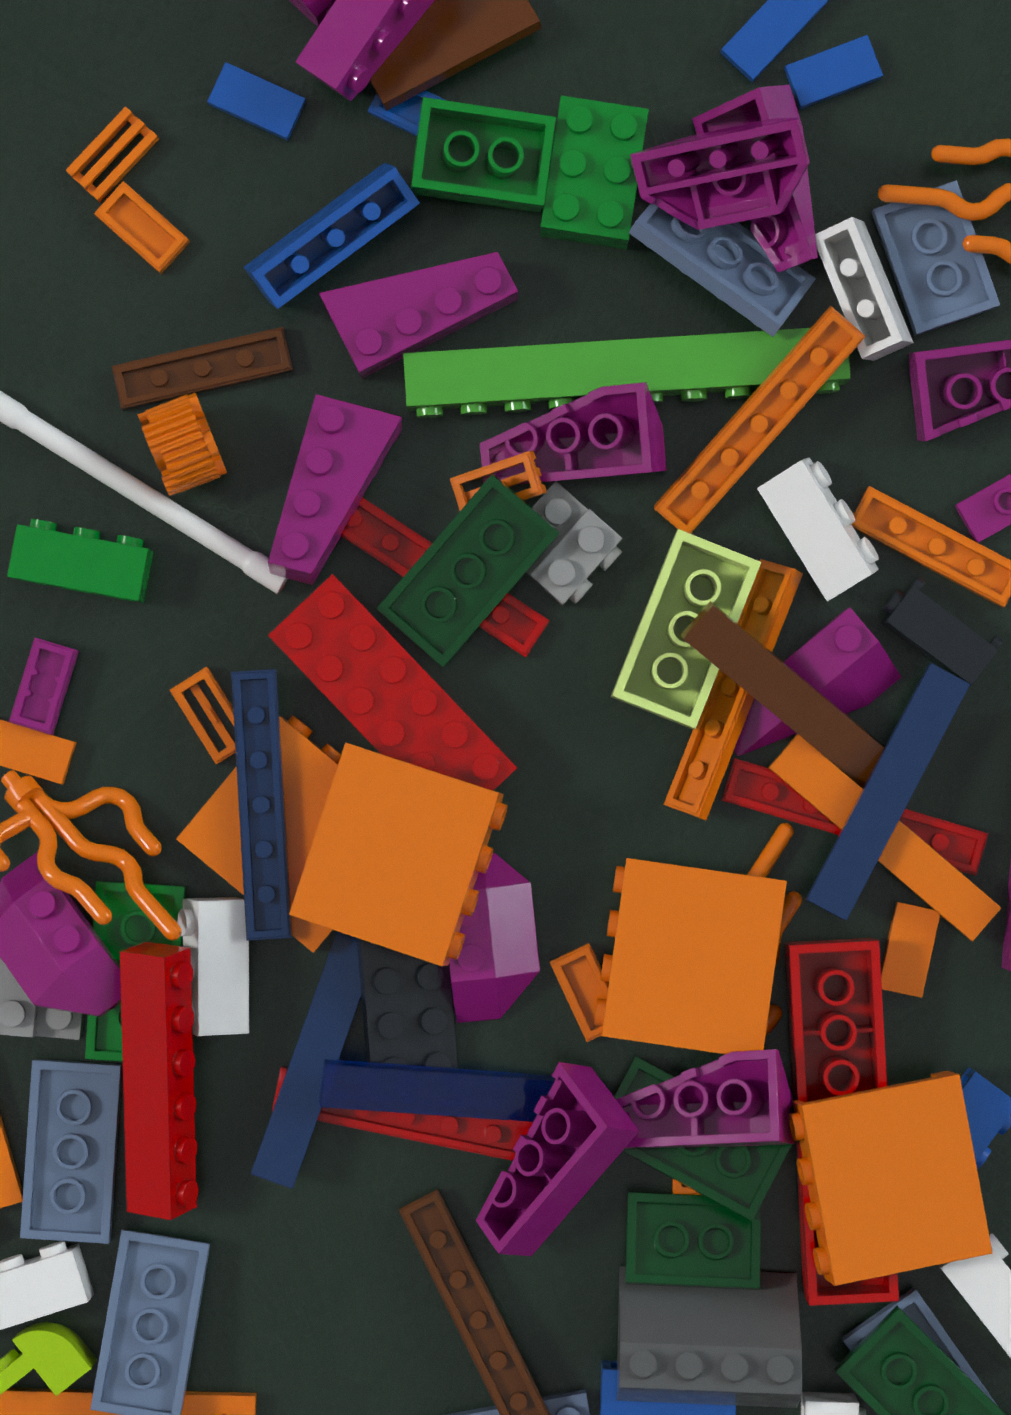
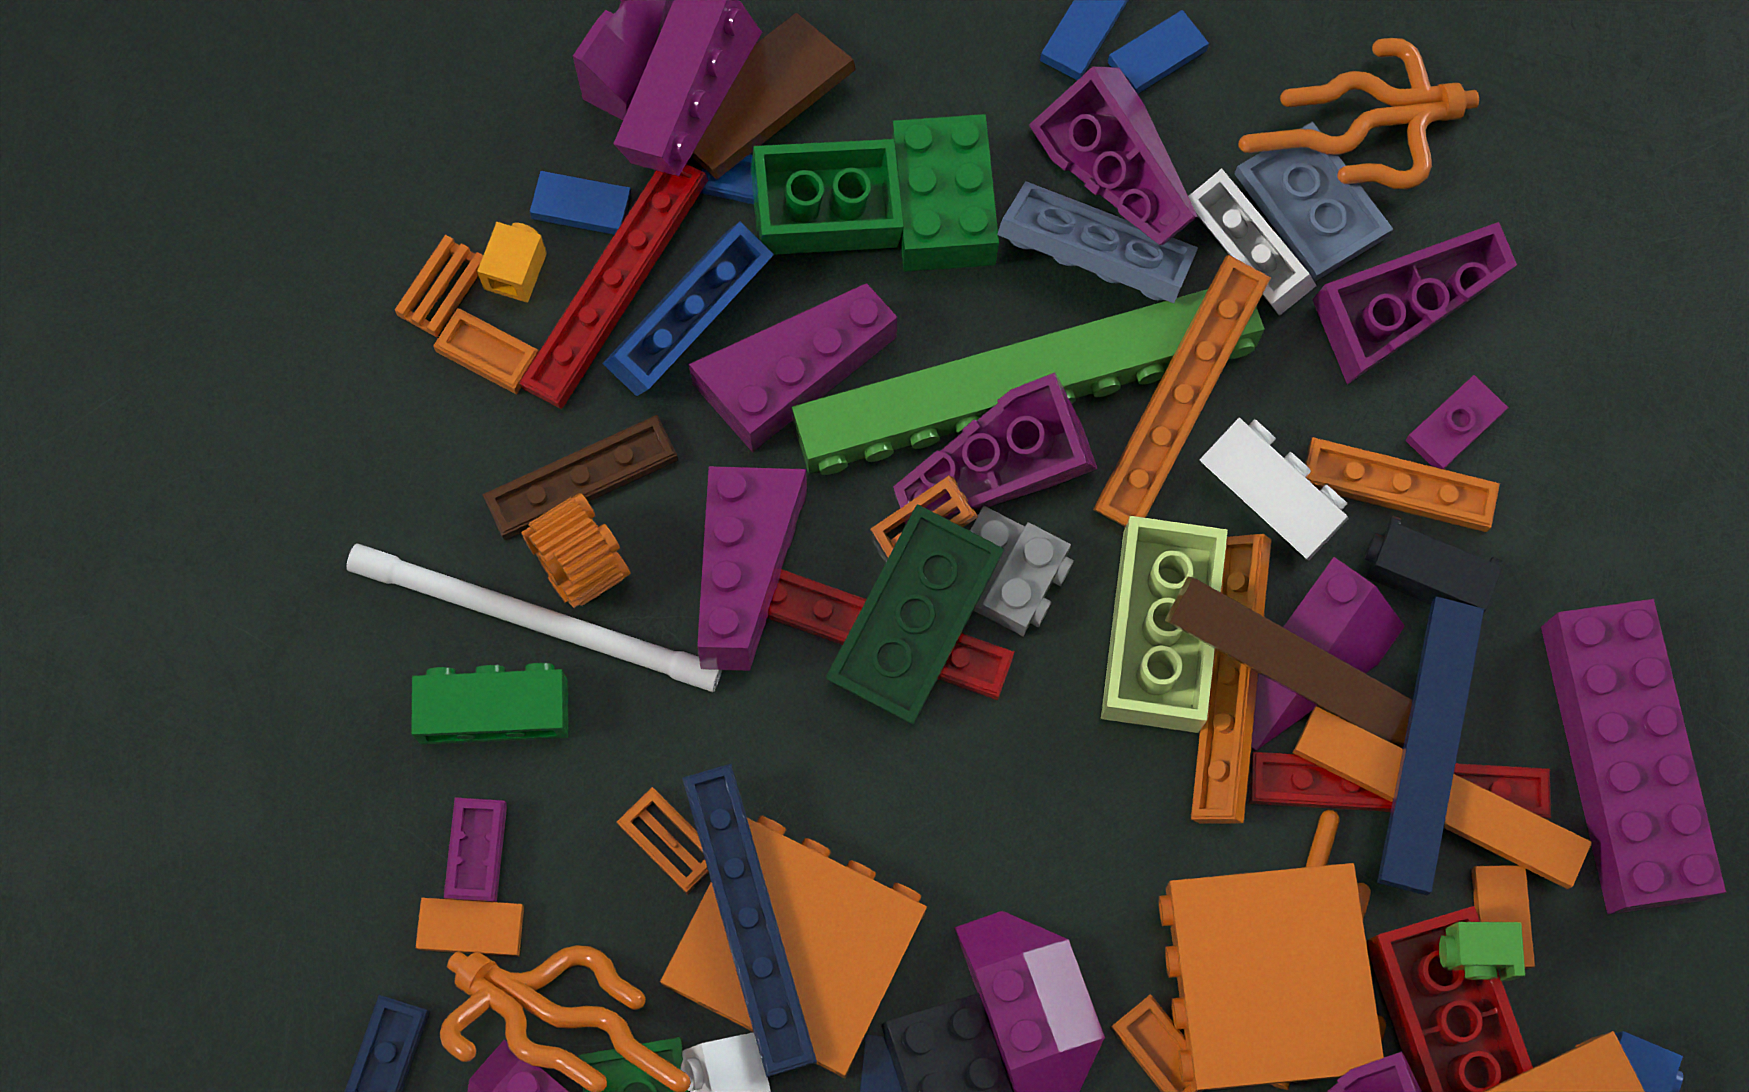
camera: 20 degrees left, 15 degrees down
red brick [268,574,517,791] -> none
orange panel [289,743,508,966] -> none
magenta wedge [630,118,810,230] -> none
none -> light orange brick [477,222,547,303]
none -> red tile [519,164,708,409]
none -> bright green brick [1439,922,1525,981]

